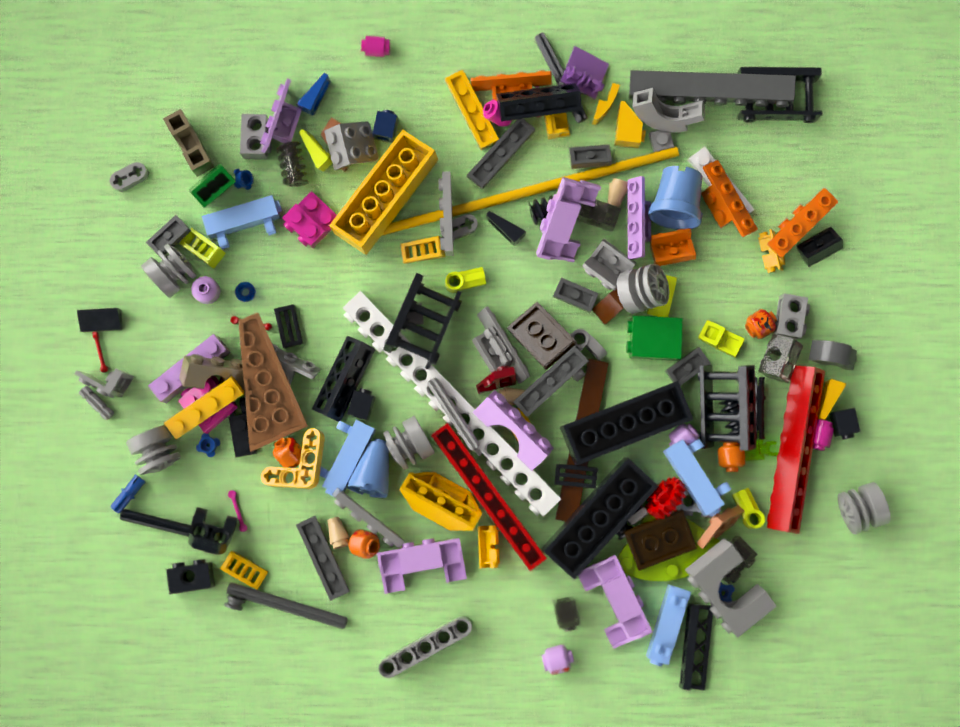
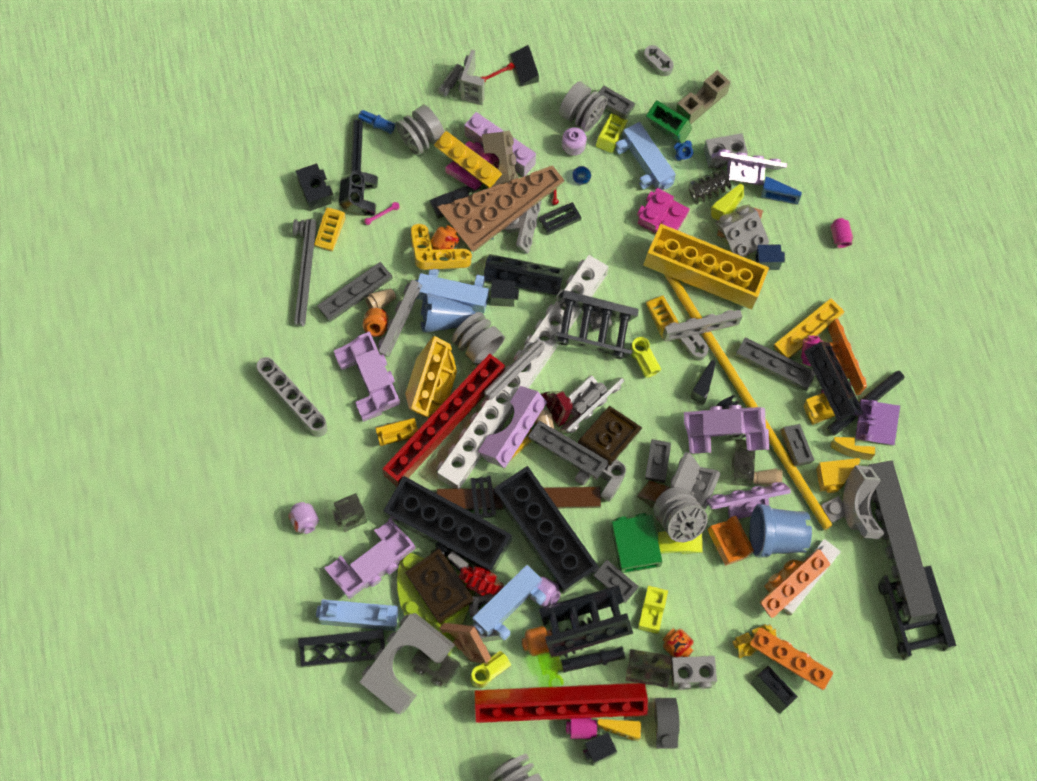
camera: 75 degrees right, 15 degrees down
blue plate [196,433,220,457] -> none
blue plate [719,582,735,602] -> none

